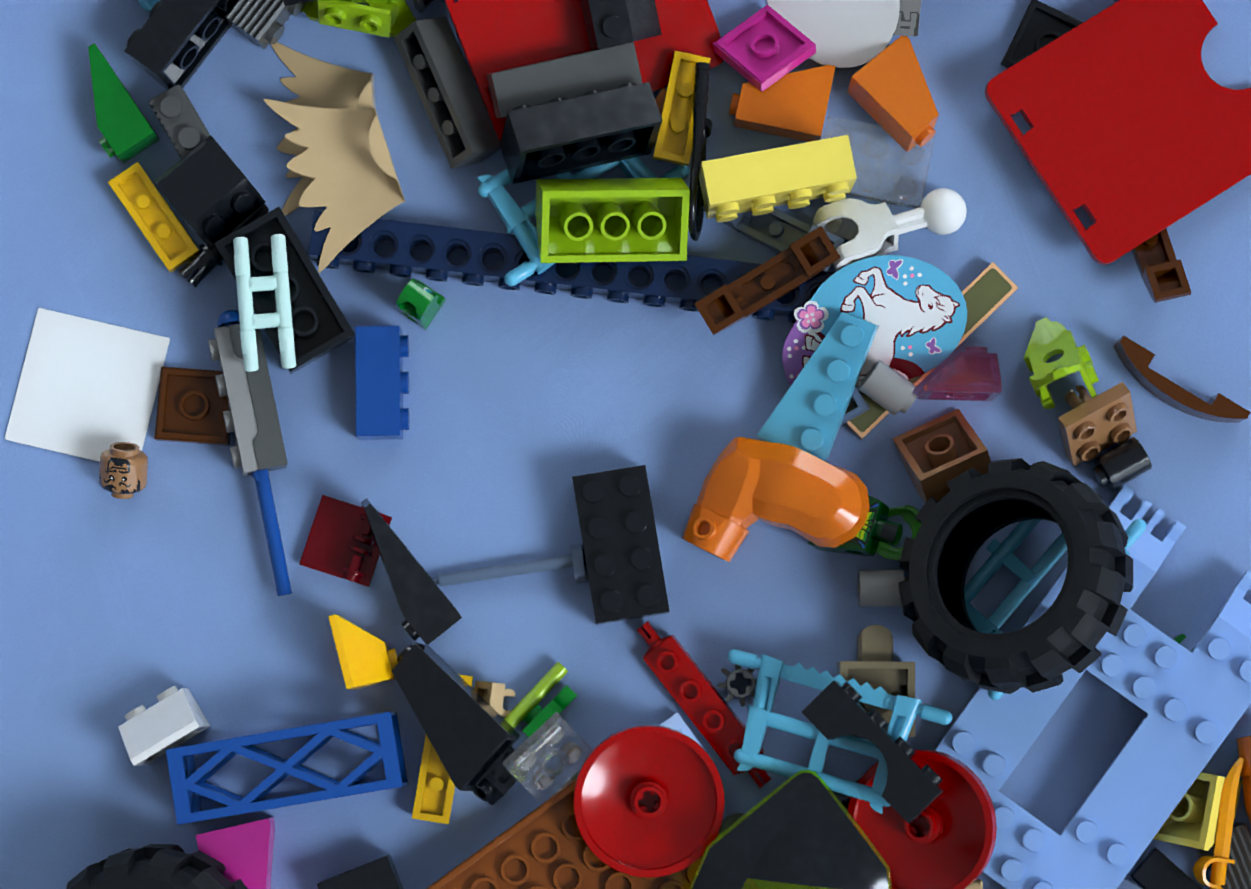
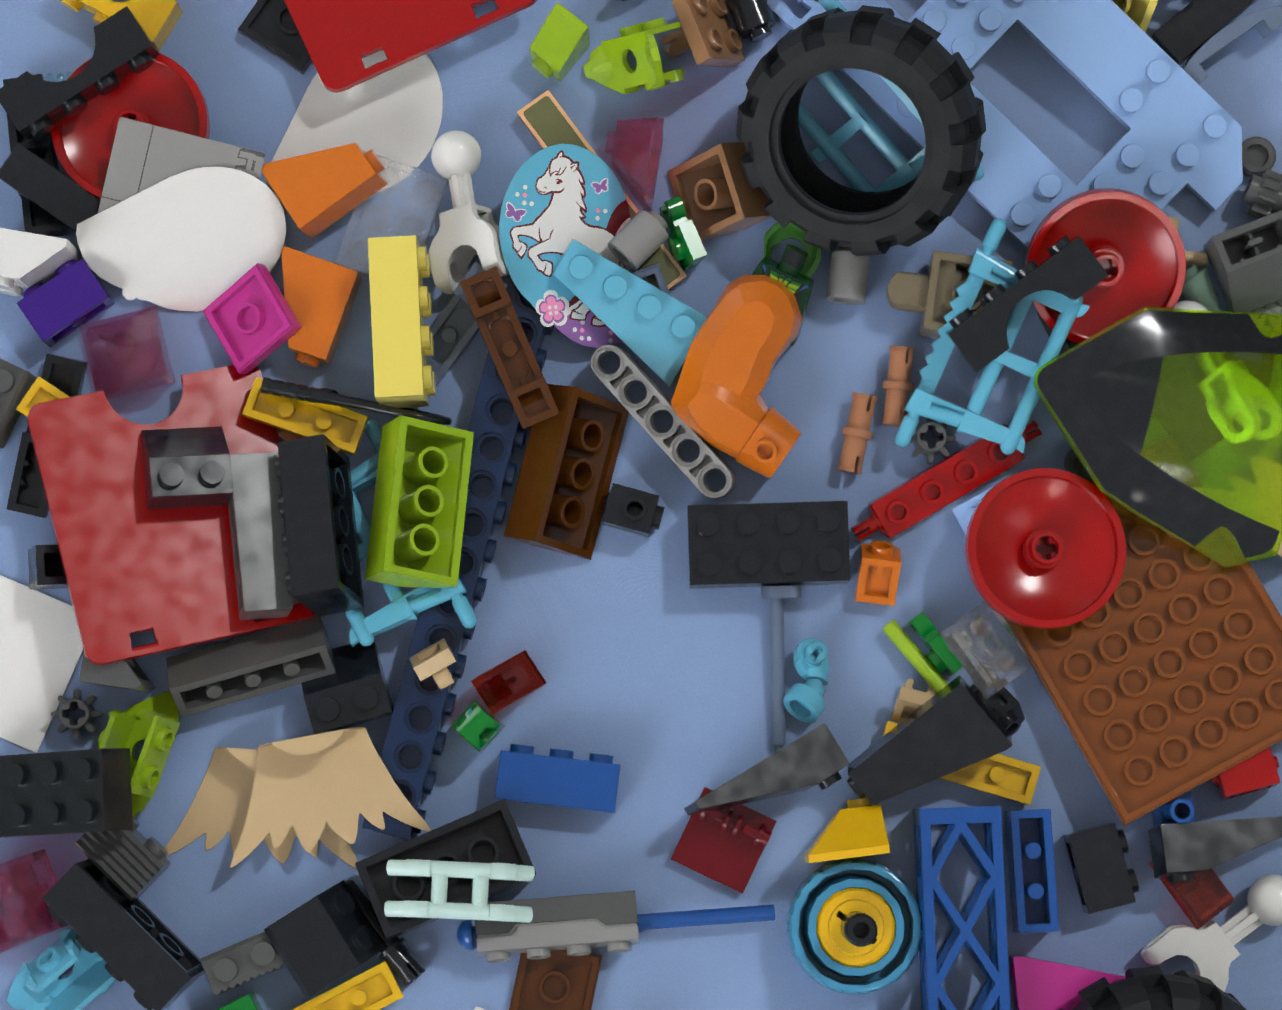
camera: 80 degrees left, 0 degrees up
none -> white sticker [264,50,443,194]
none -> black slope [301,639,394,734]
none -> tan tile [409,638,456,690]
none -> clear red slope [471,650,546,717]
none -> reddish brown slope [504,384,629,560]
none -> lime slope [529,2,590,82]
none -> light grey beam [591,345,736,498]
none -> black brick [603,483,665,537]
none -> green plate [659,196,707,271]
none -> medium azure arm [783,638,830,723]
none -> dark azure wheel [787,859,922,994]
none -> nougat pin [837,392,877,475]
none -> orange bracket [855,541,902,606]
none -> nougat pin [882,346,915,427]
none -> blue brick [1005,809,1059,933]

